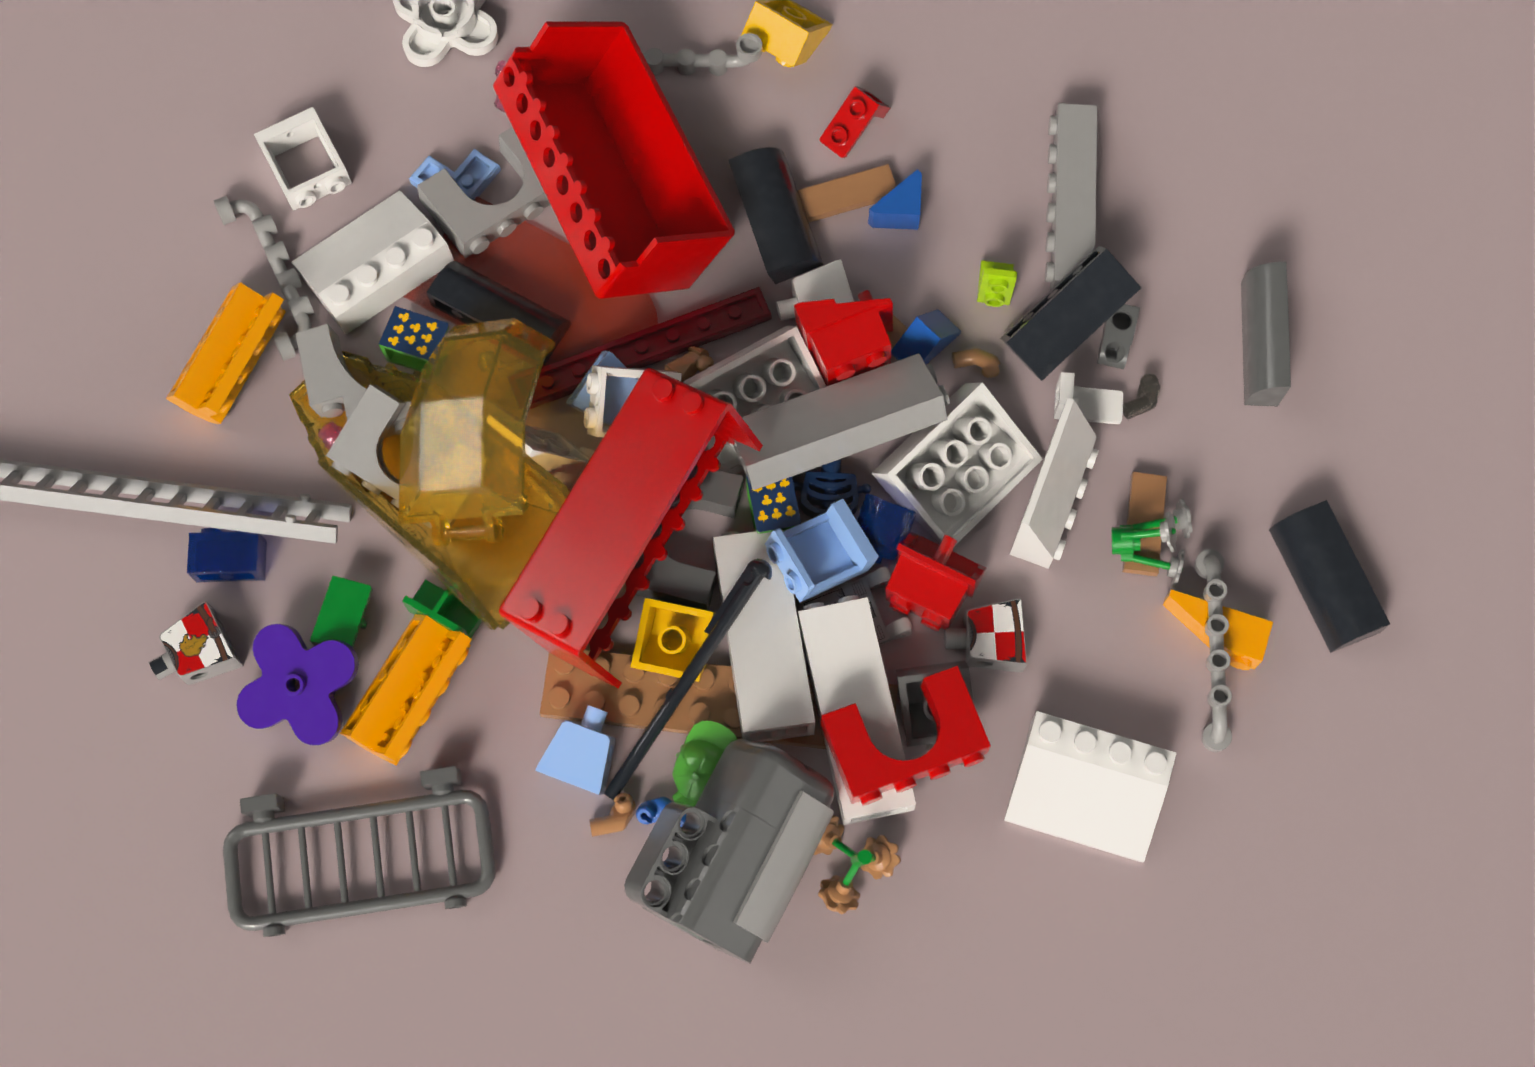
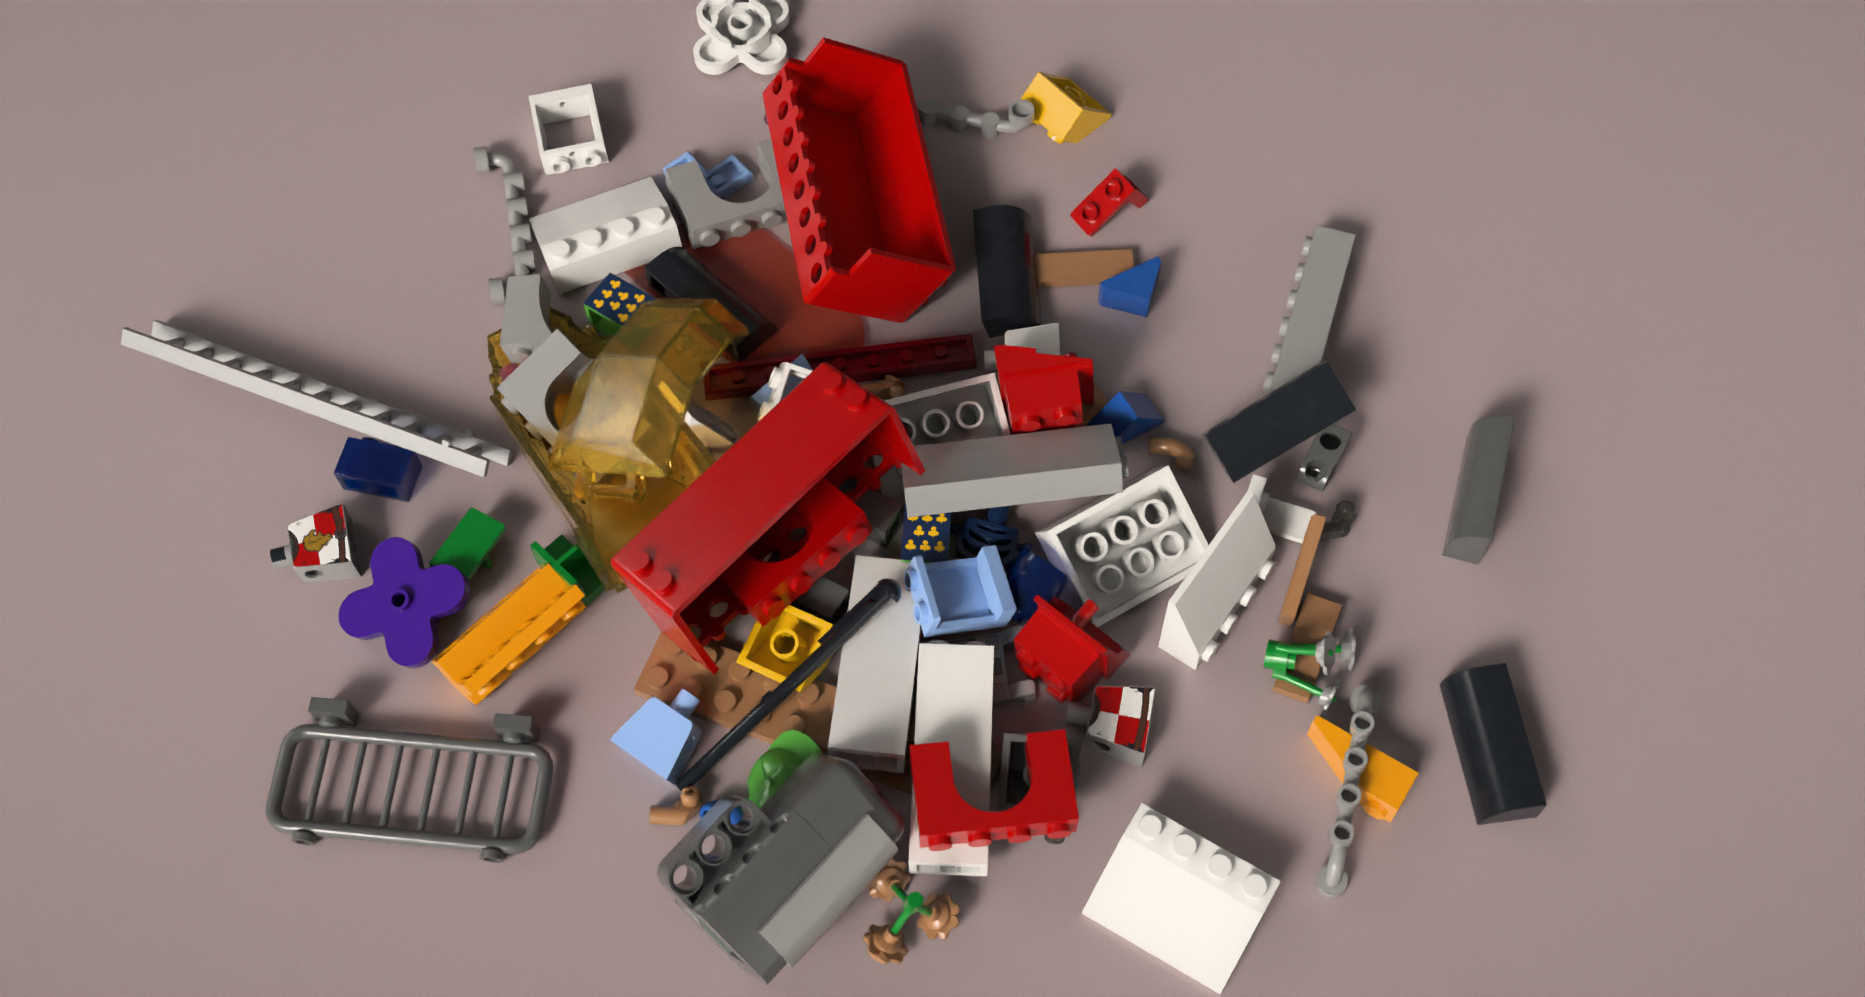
camera: 15 degrees right, 10 degrees down
light orange brick [166,282,286,424] -> none
lime bracket [977,260,1017,307] -> none
none -> red arch [714,477,873,627]
none -> medium nougat tile [1278,514,1326,627]

